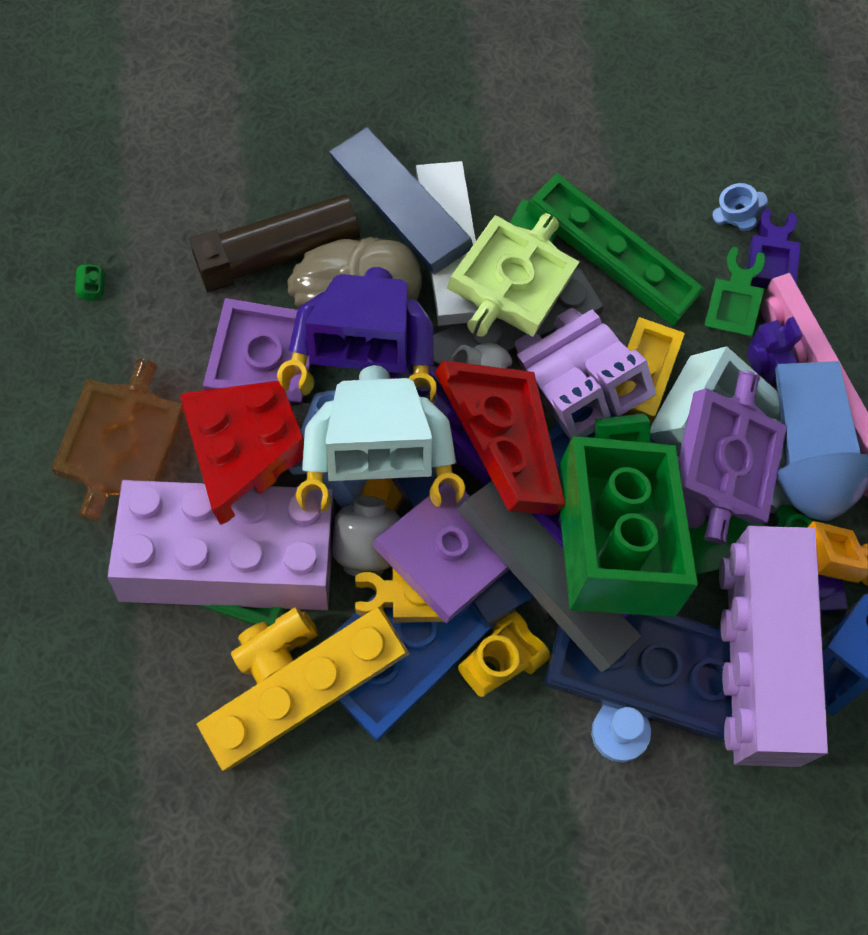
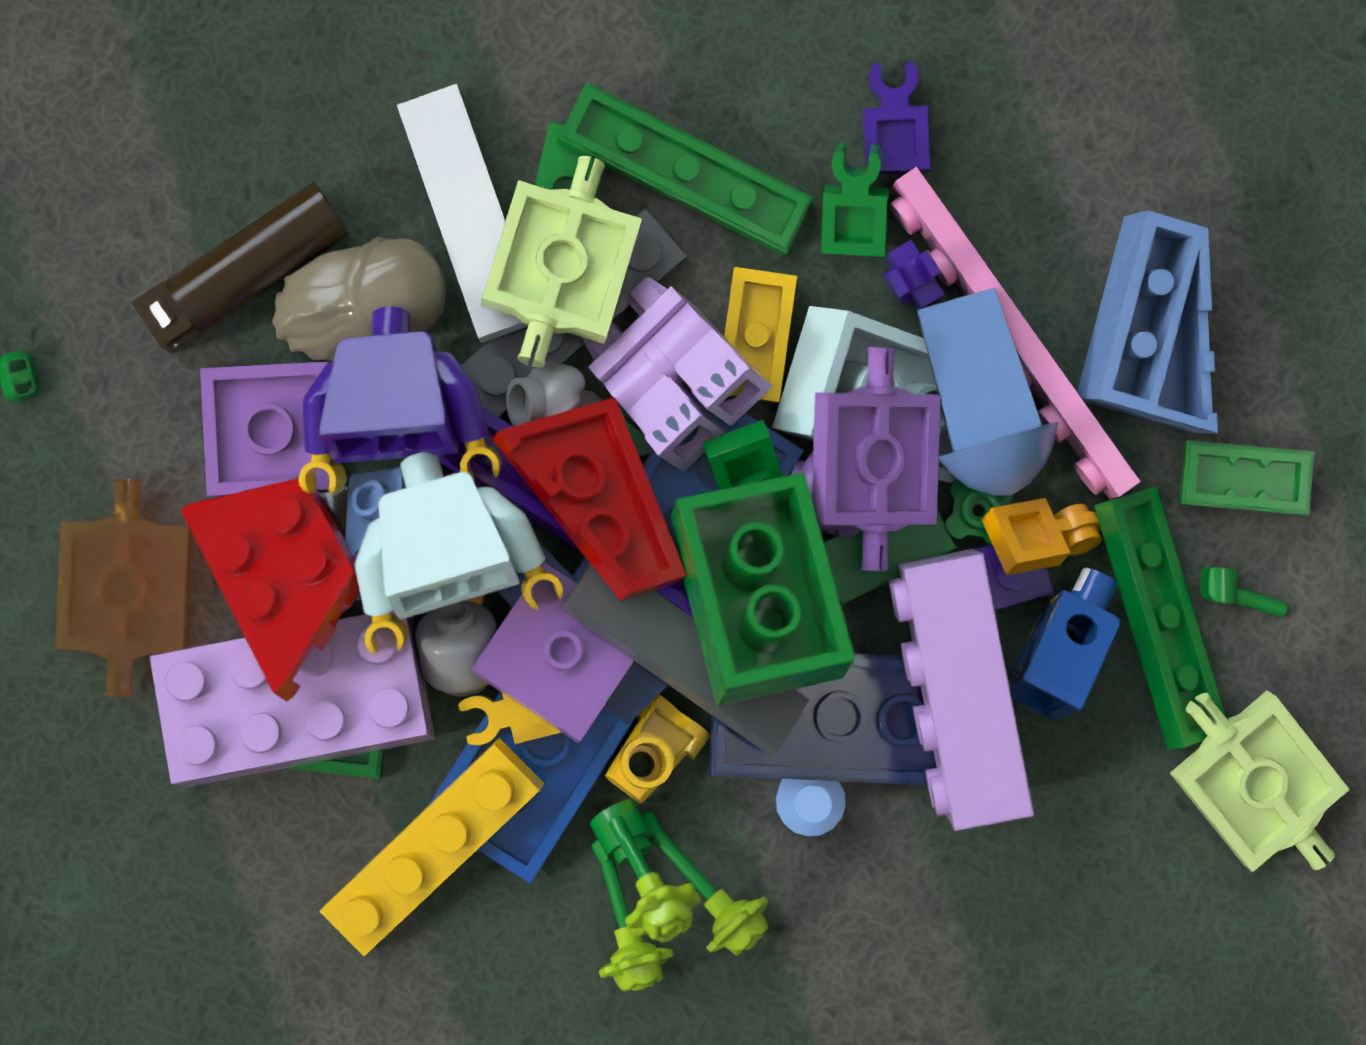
camera: 10 degrees left, 20 degrees up
yellow plate [231,606,320,684] -> none
tile [329,127,473,274] -> none
medium blue plate [713,183,768,231] -> none
none -> lime plant [590,799,768,992]

